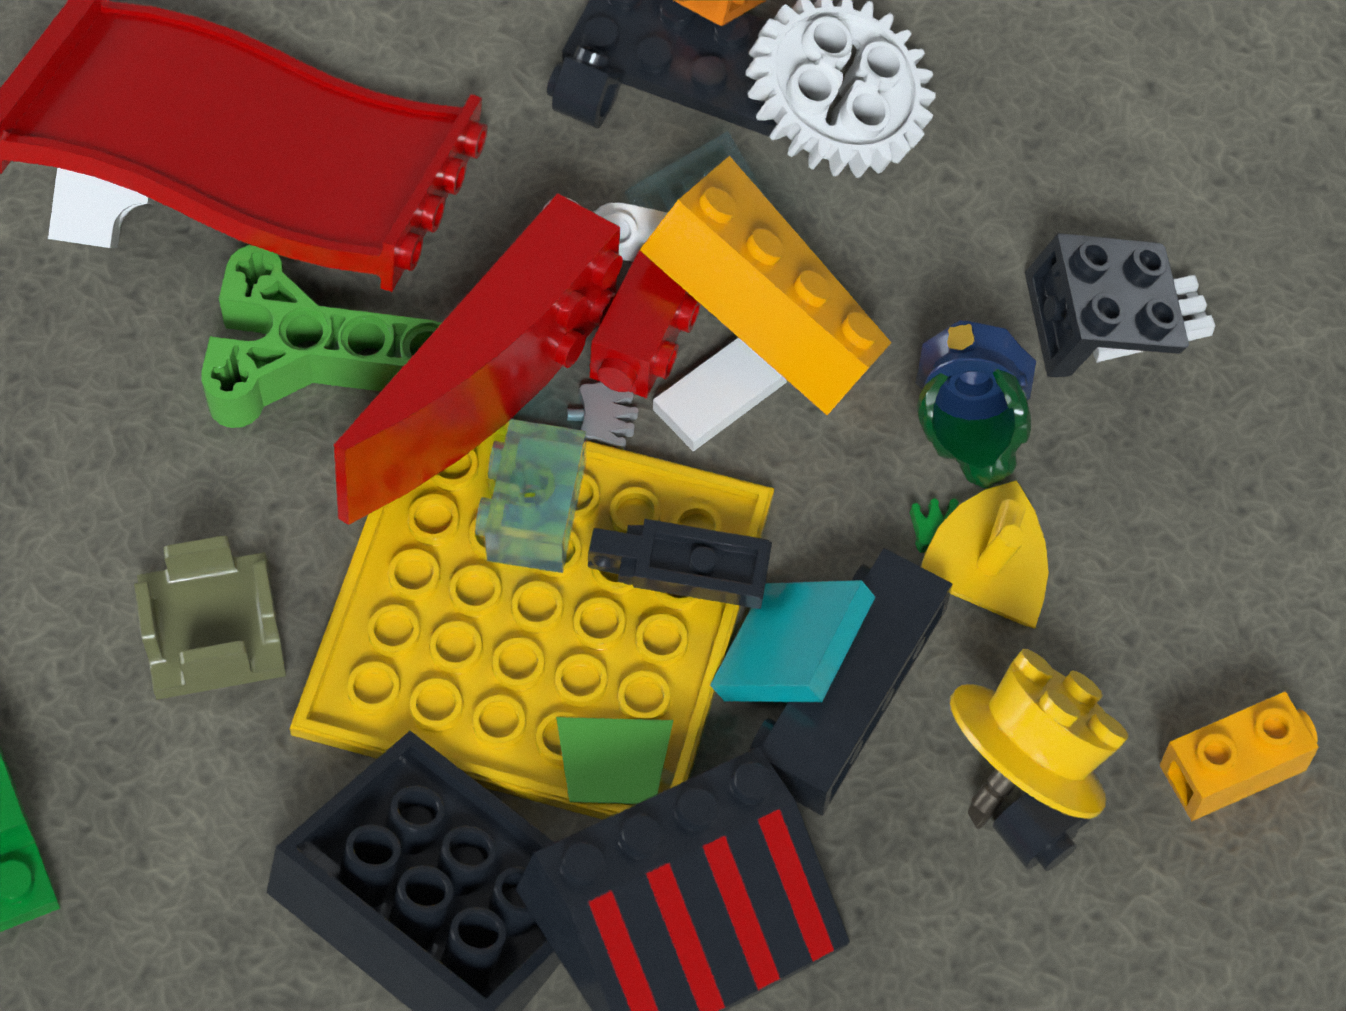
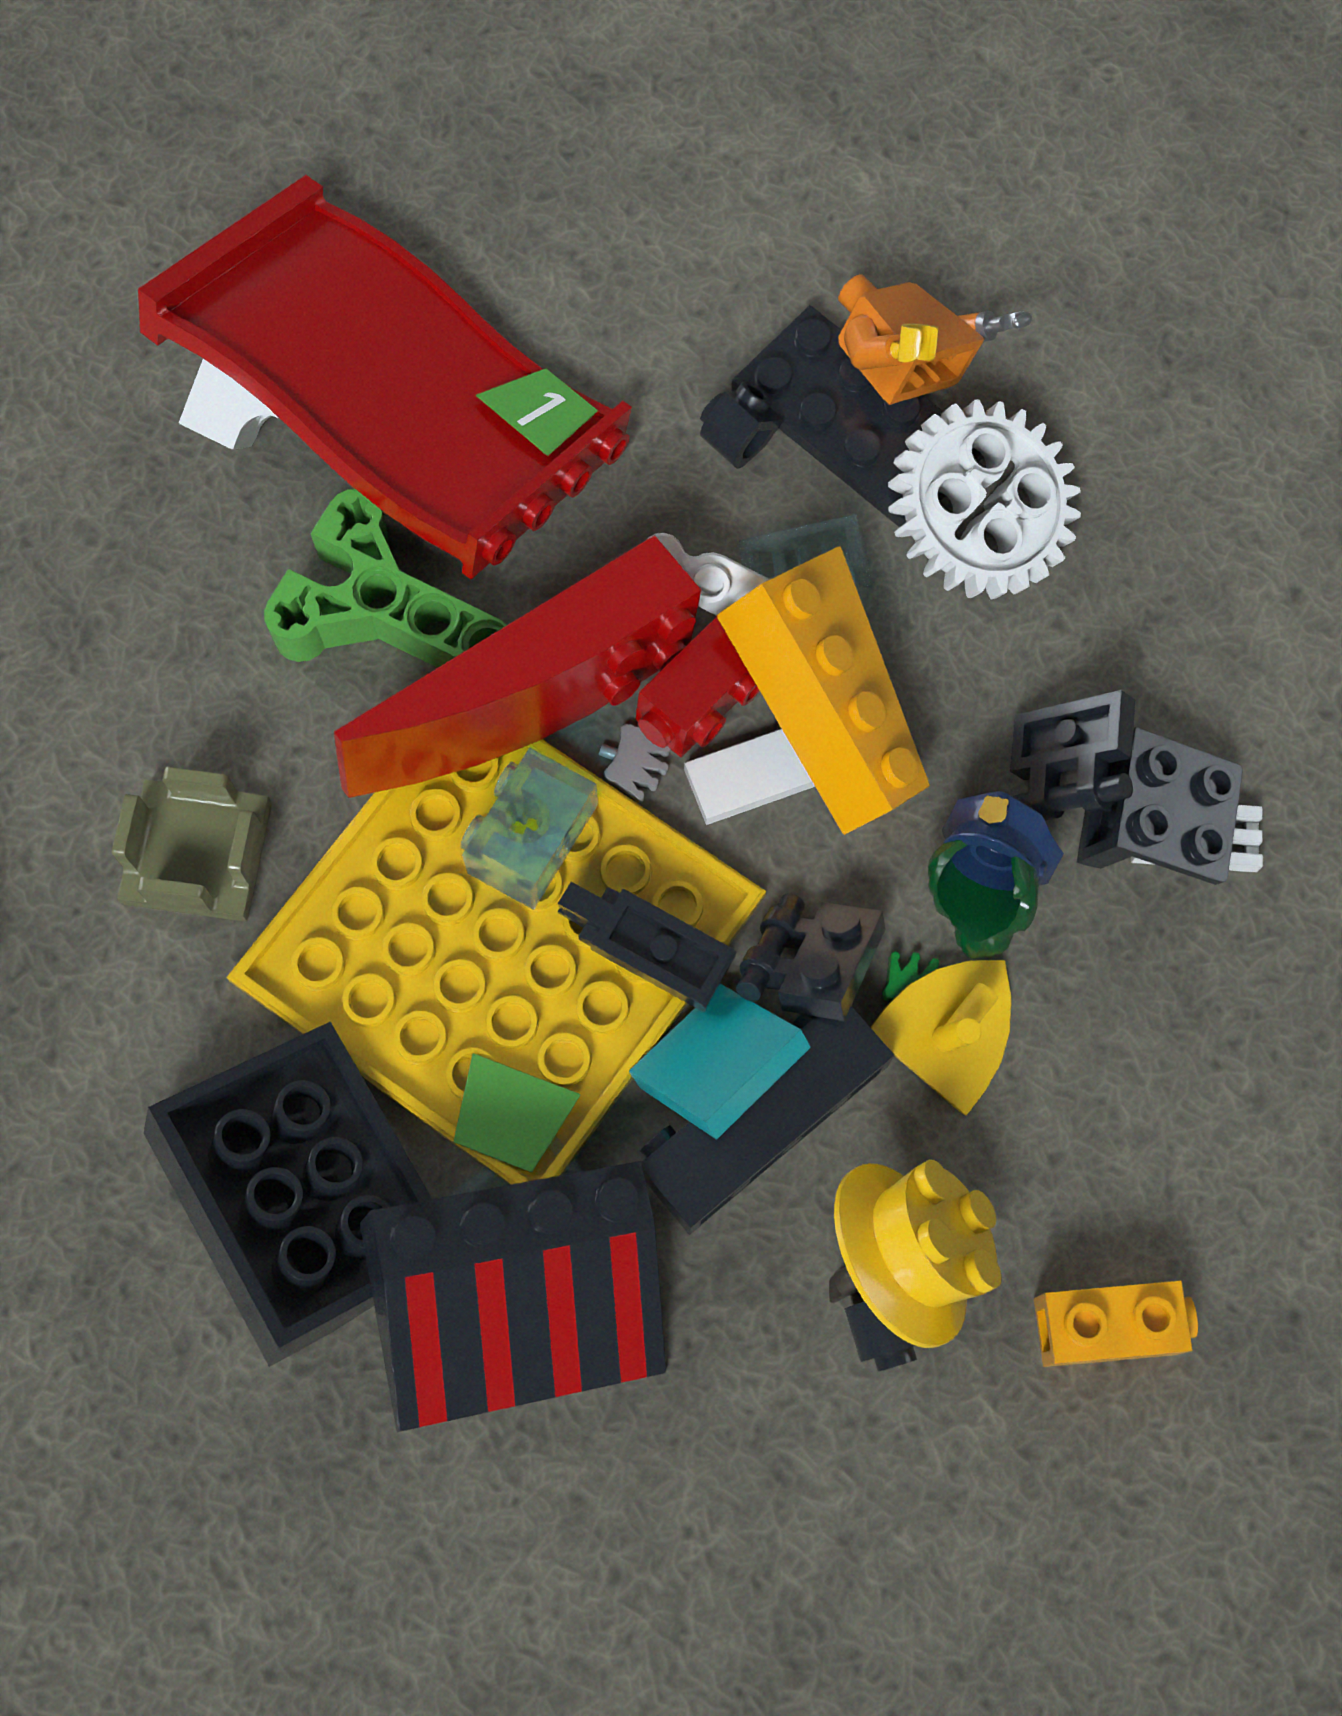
camera: 20 degrees right, 10 degrees up
none -> bright green sticker [476,368,598,456]
none -> black plate [736,893,886,1021]
none -> black plate [1010,690,1135,821]

